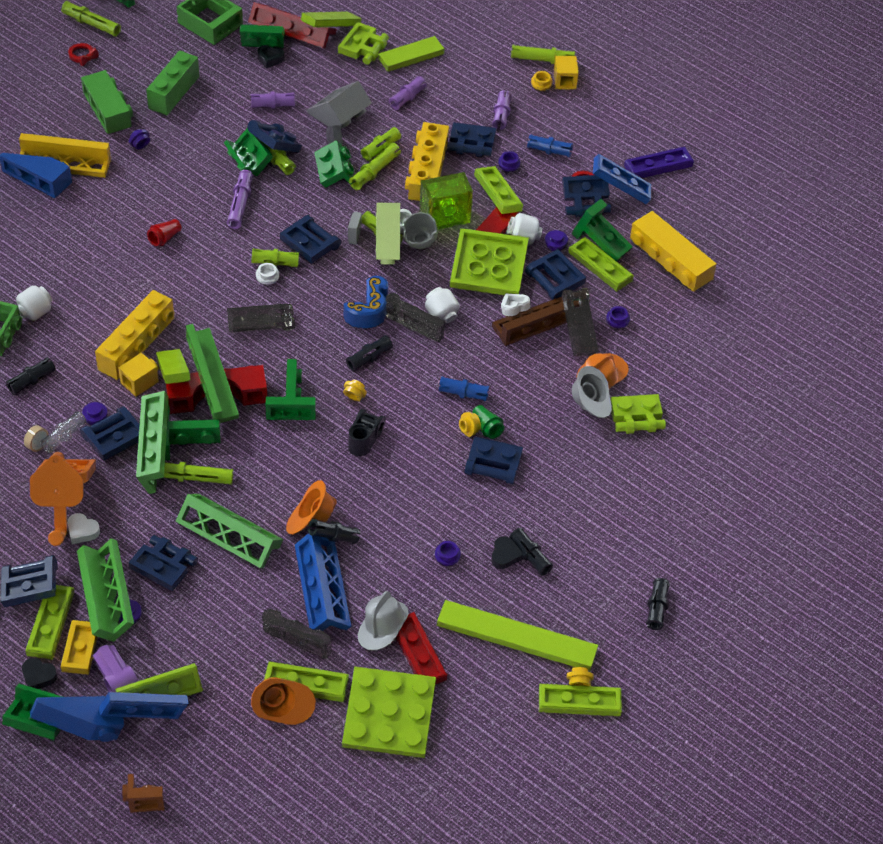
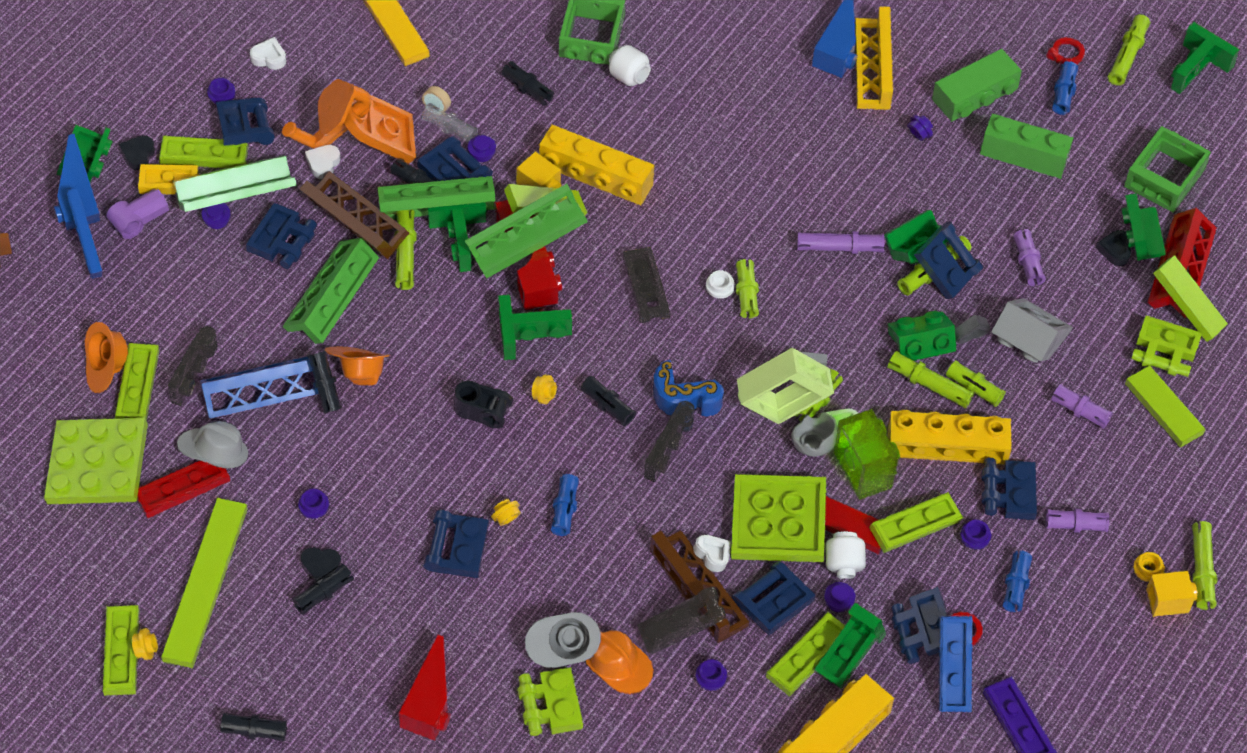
camera: 85 degrees right, 5 degrees up
lime tile [115,663,203,696] -> none
red cone [147,219,182,246] -> none
dark blue plate [280,215,342,264] -> none
white head [425,287,460,323] -> none
green cone [472,405,505,439] -> none
none -> reddish brown fence [300,171,409,260]
none -> black pin [390,158,435,184]
none -> red slope [399,635,451,741]
none -> blue pin [1052,61,1078,115]

